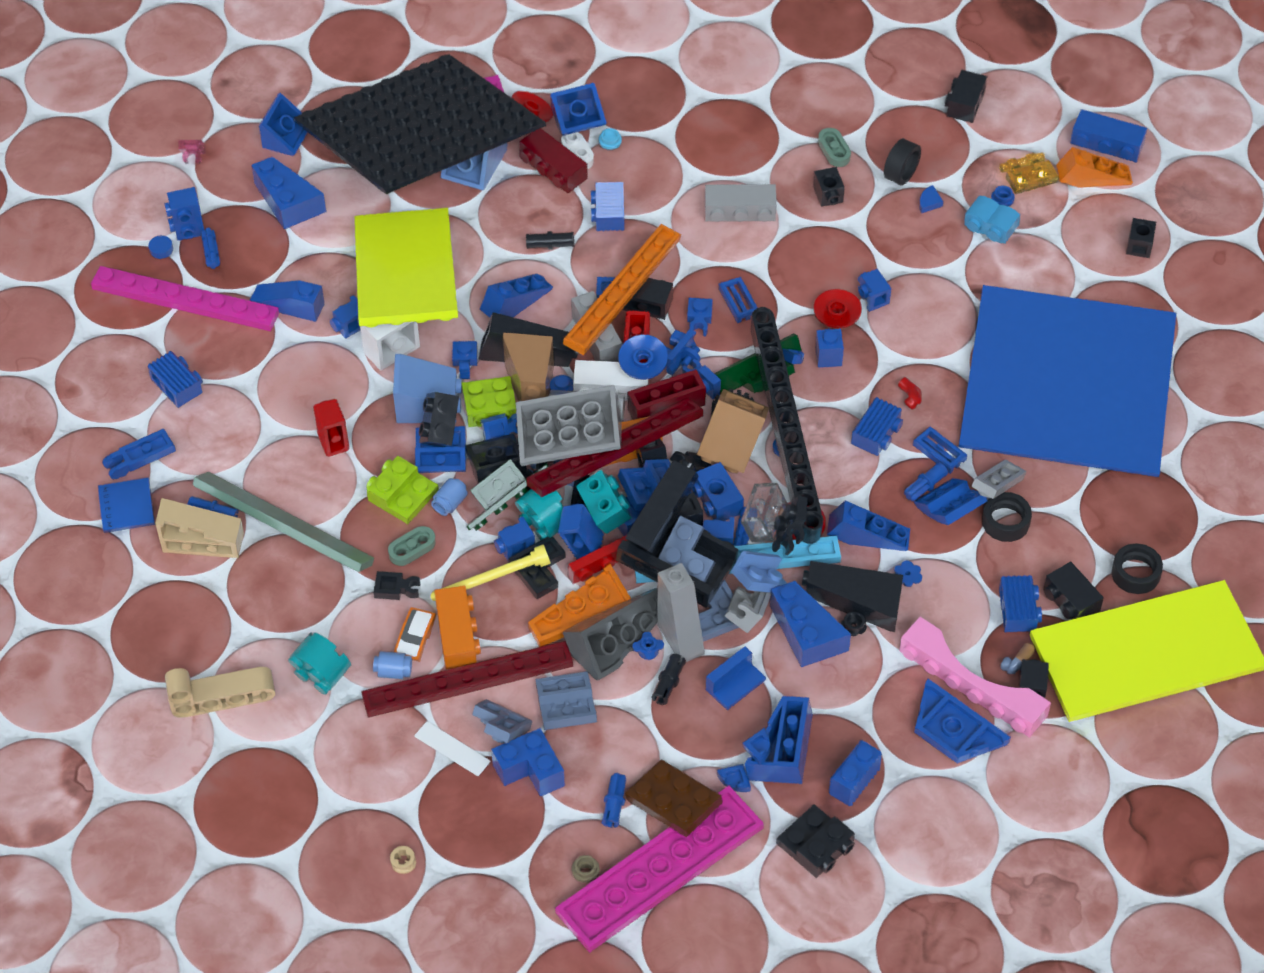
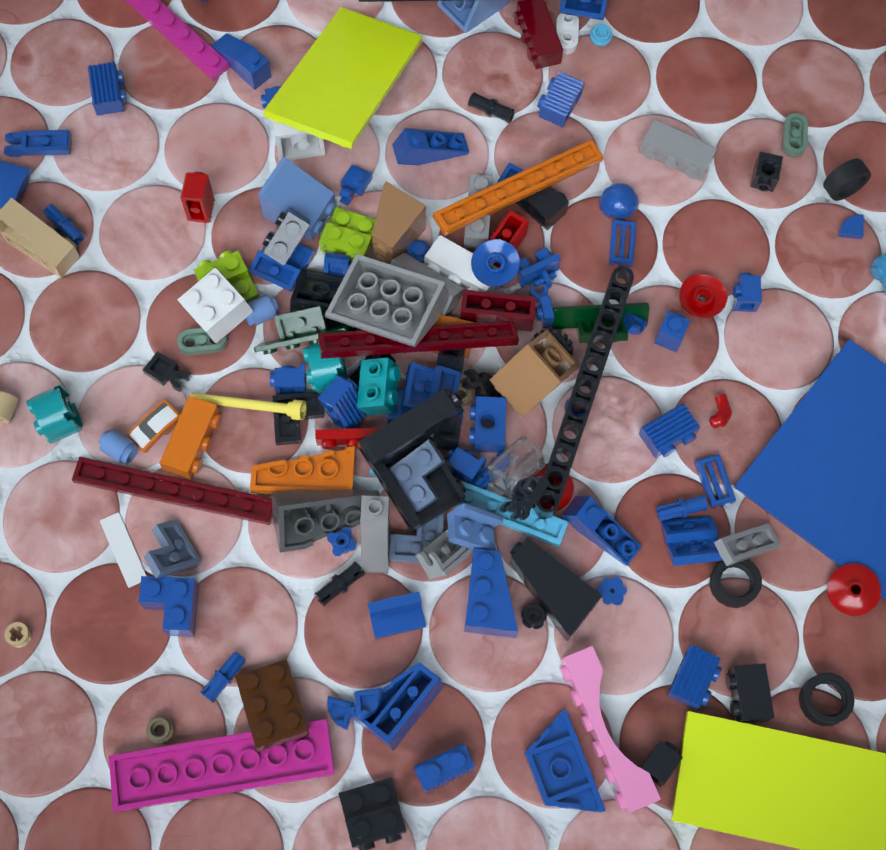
camera: 25 degrees right, 15 degrees up
sand green tile [193,472,374,572] -> none
black slope [478,312,578,367] -> none
sand blue slope [535,671,597,730] -> none
blue plate [687,298,713,337] -> none
arm [1000,643,1035,674] -> none
none -> white brick [177,268,253,343]
none -> blue hair [599,183,639,220]
none -> red dish [827,564,881,616]

